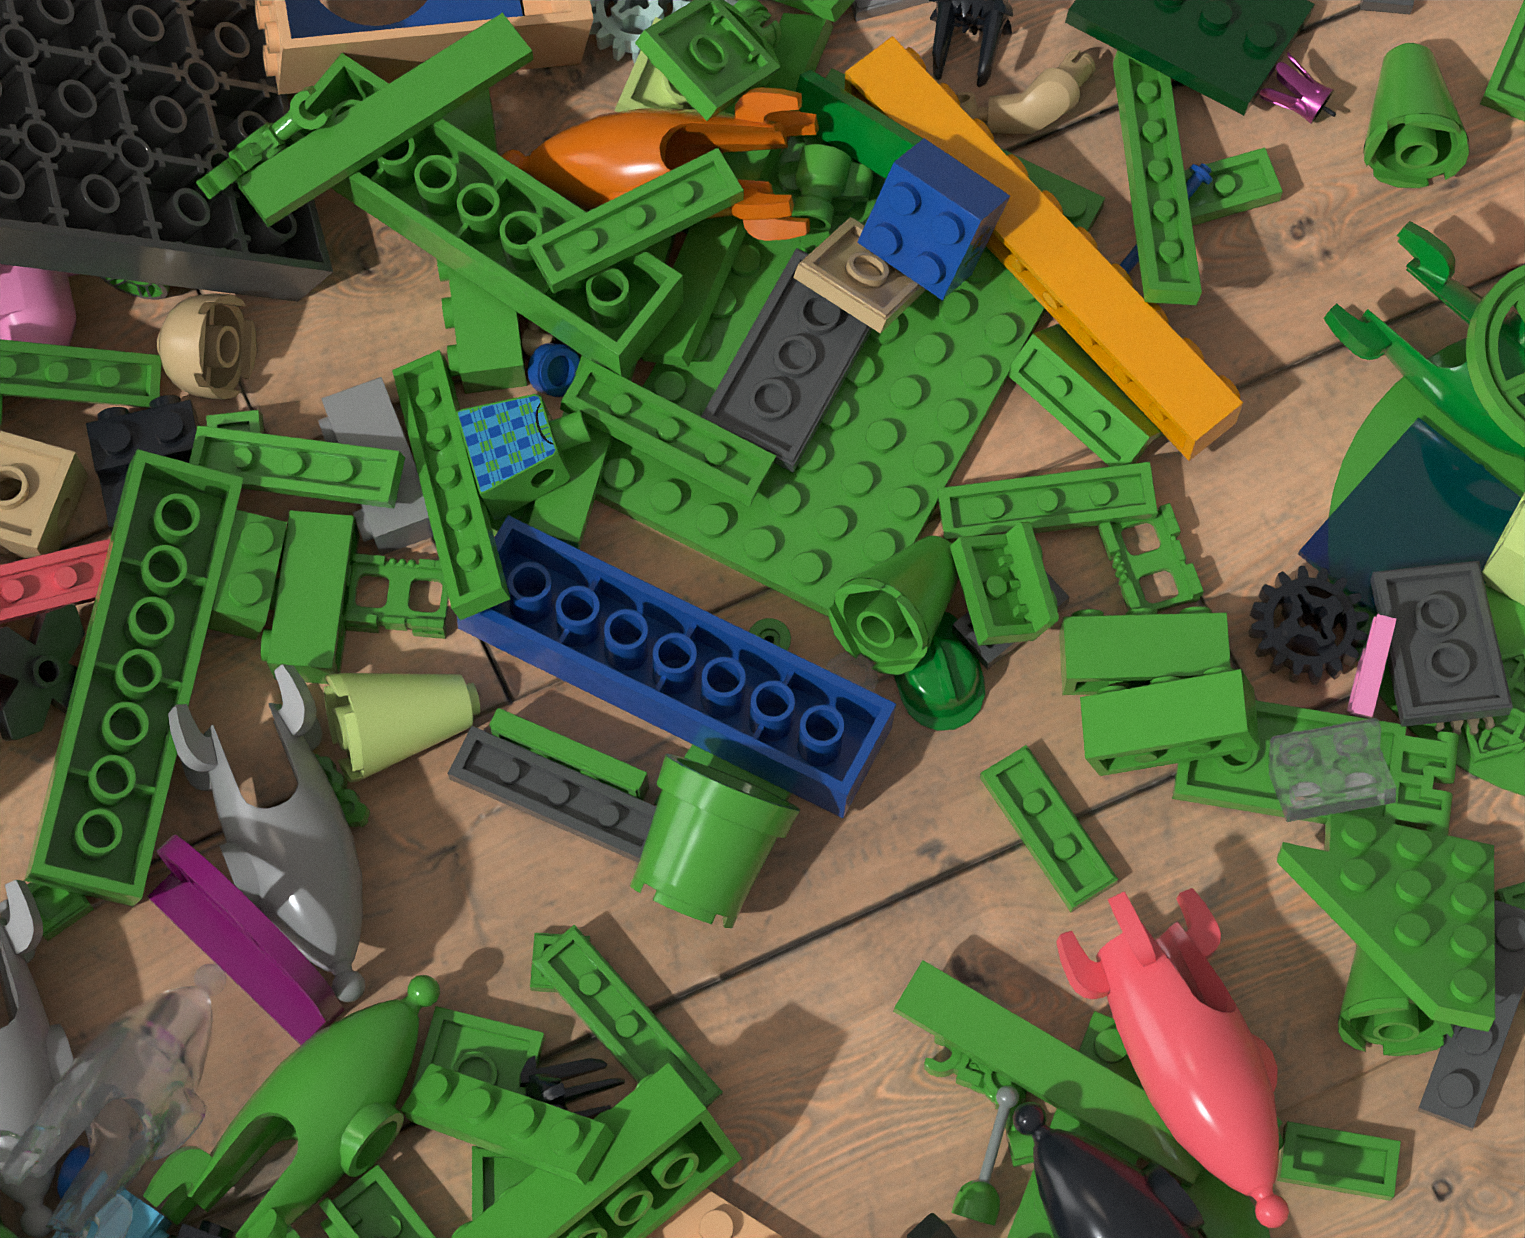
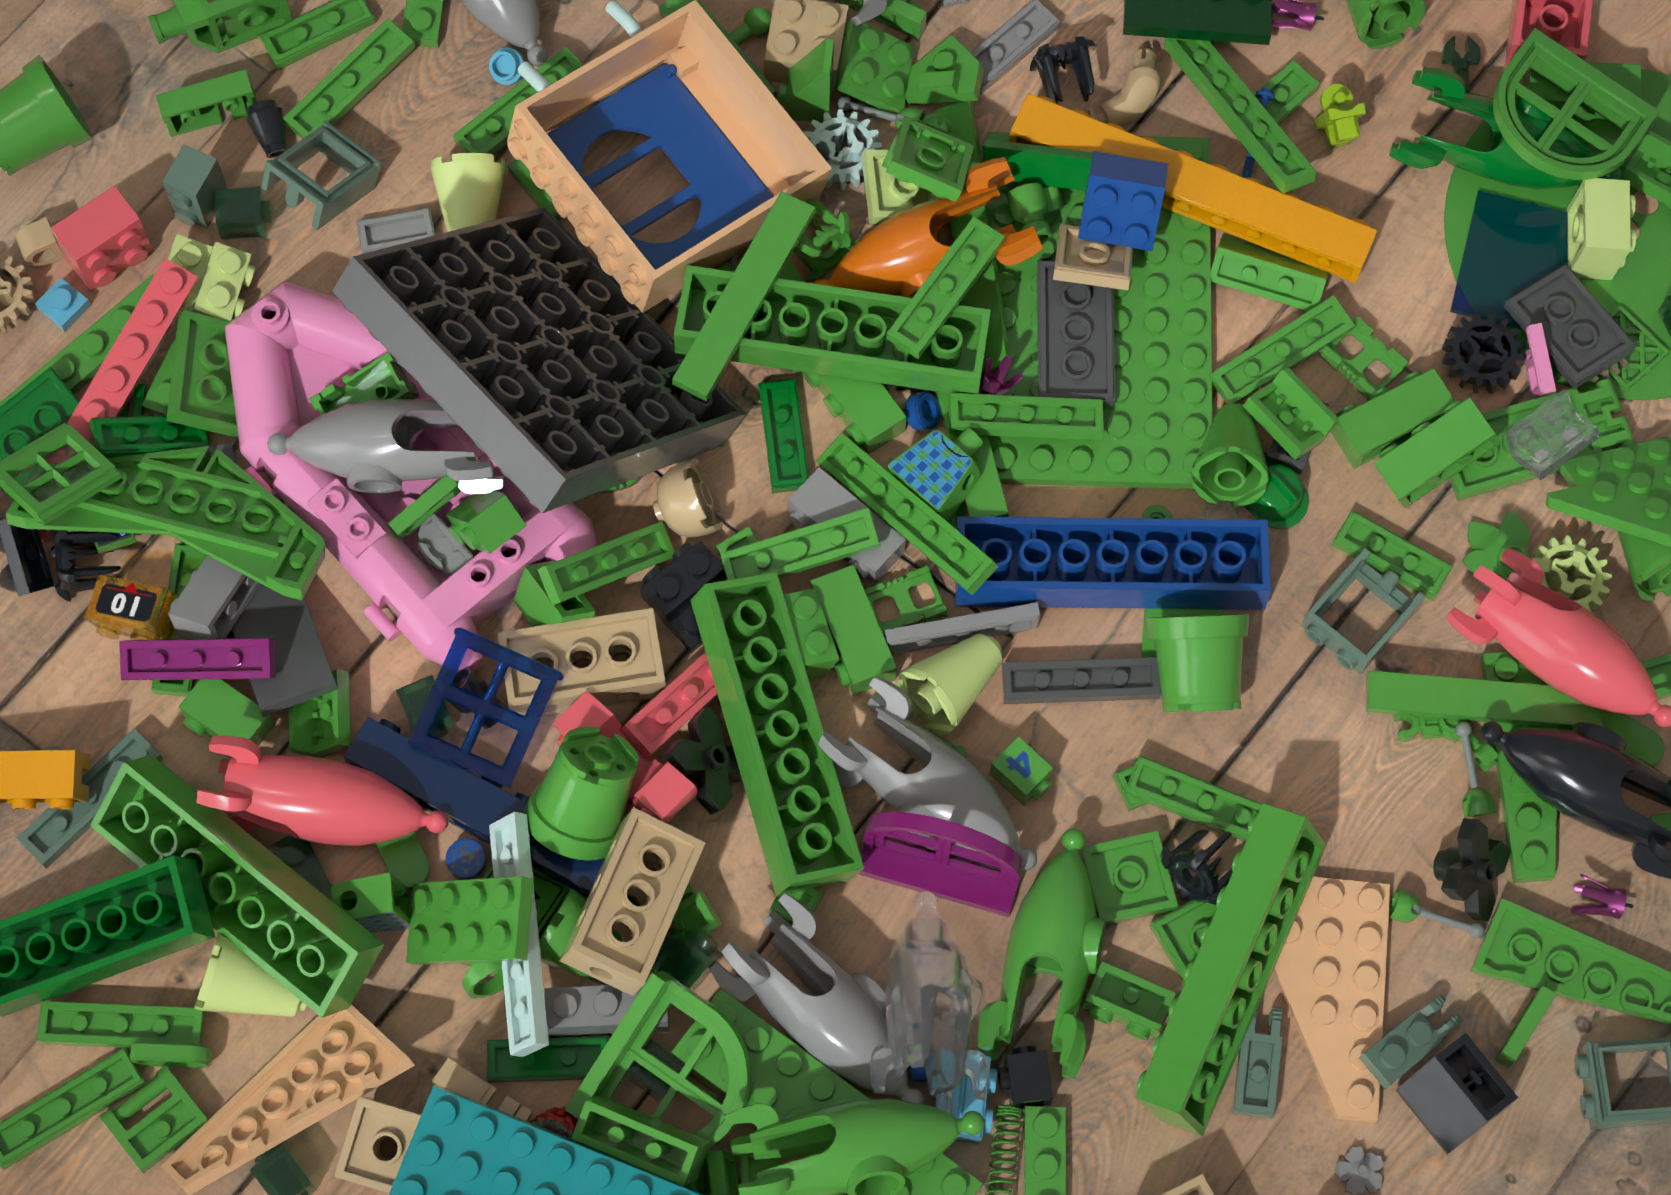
camera: 30 degrees left, 0 degrees up
bright green piece [196,85,333,200] -> none
bright green plate [401,1063,615,1185] -> none
bright green tile [489,708,649,801] -> none
none -> green tile [758,379,809,494]
none -> bright green piece [793,199,855,280]
none -> light grey tile [884,602,1040,655]
none -> flat silver piece [978,356,1023,395]
none -> bright green brick [990,736,1053,805]
none -> sand green window [1301,548,1425,675]
none -> lime hips [1314,84,1366,148]
none -> clear green bar [1441,36,1481,93]
none -> bright green plate [1463,512,1531,580]
none -> yellowish green gear [1531,535,1612,611]

